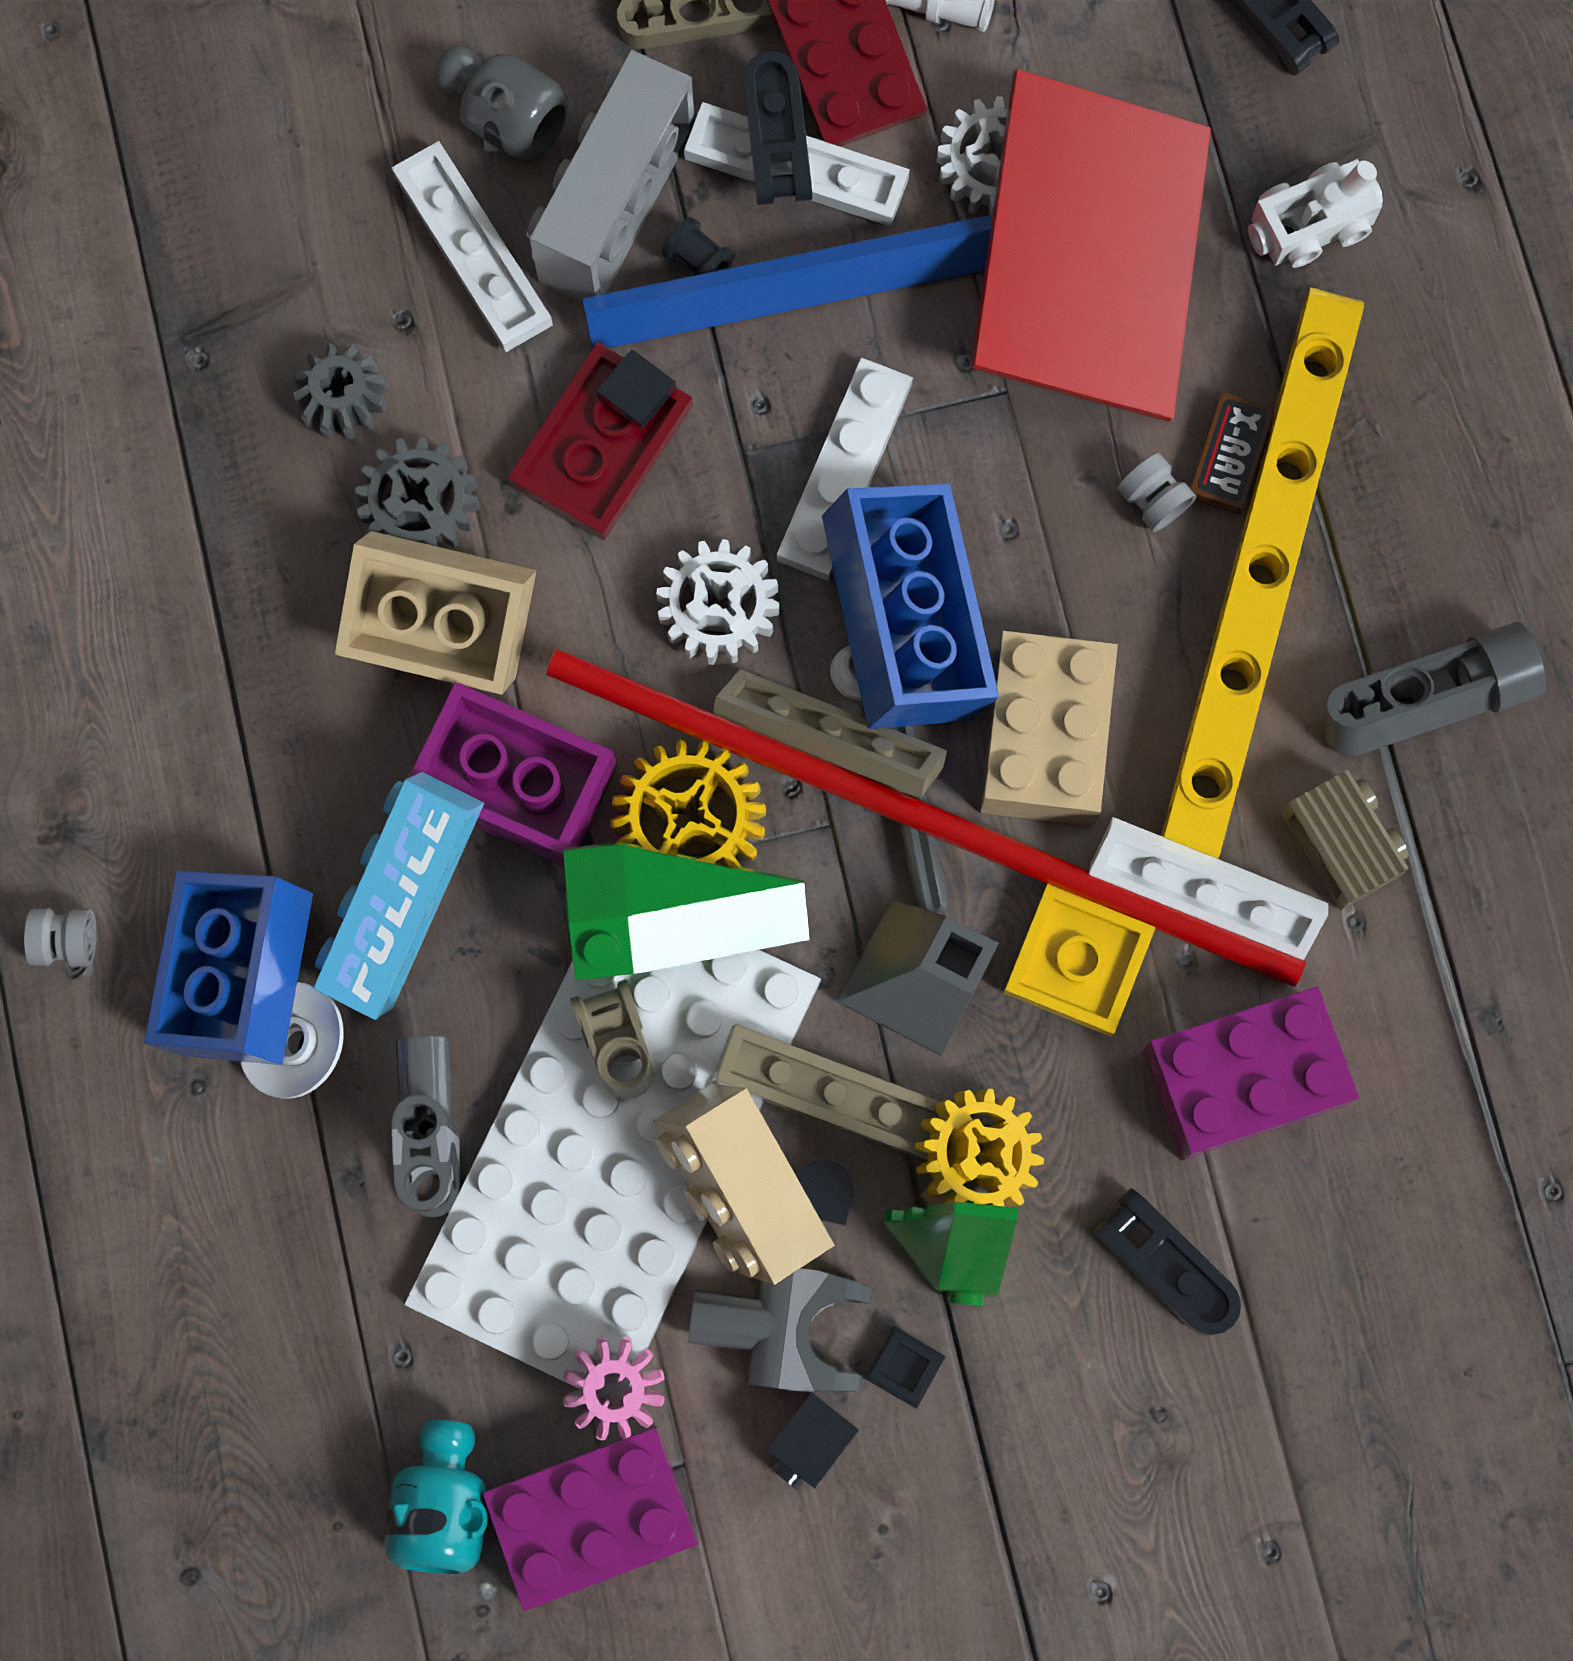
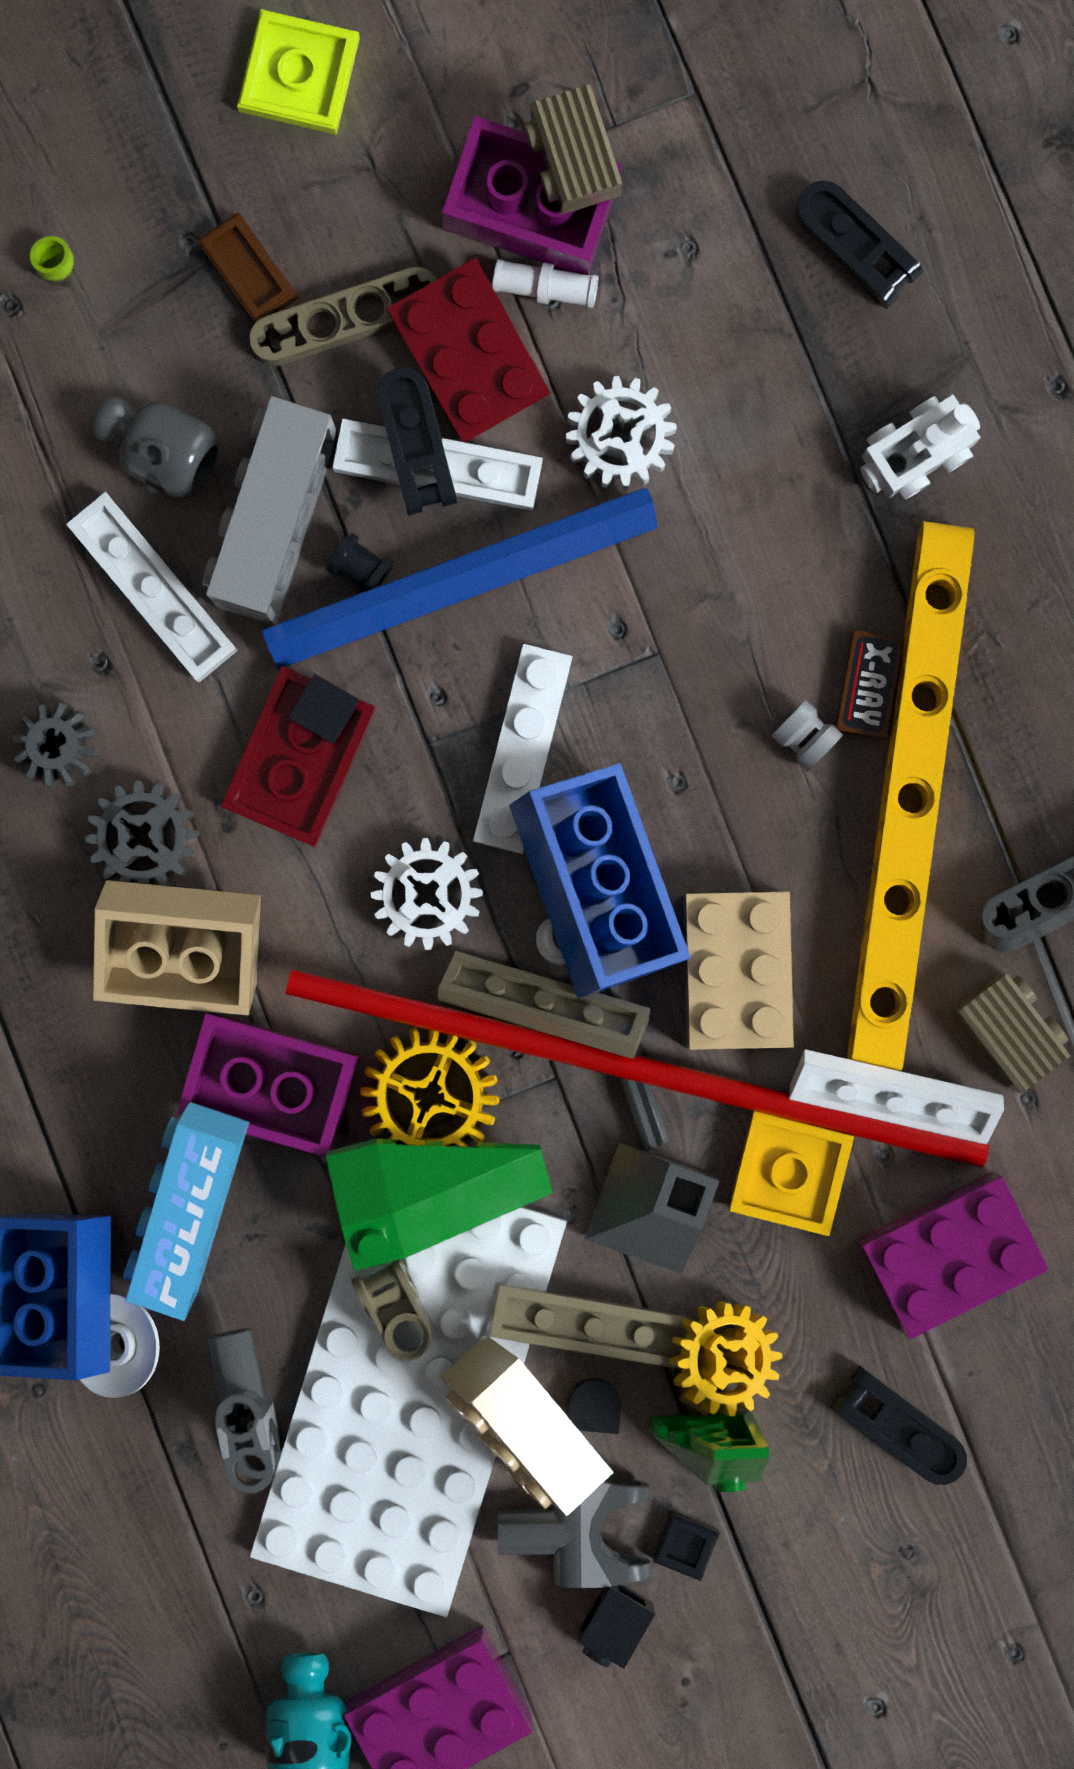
camera: 10 degrees left, 10 degrees up
bright pink gear [563,1336,665,1440] -> none
piece [971,69,1211,422] -> none

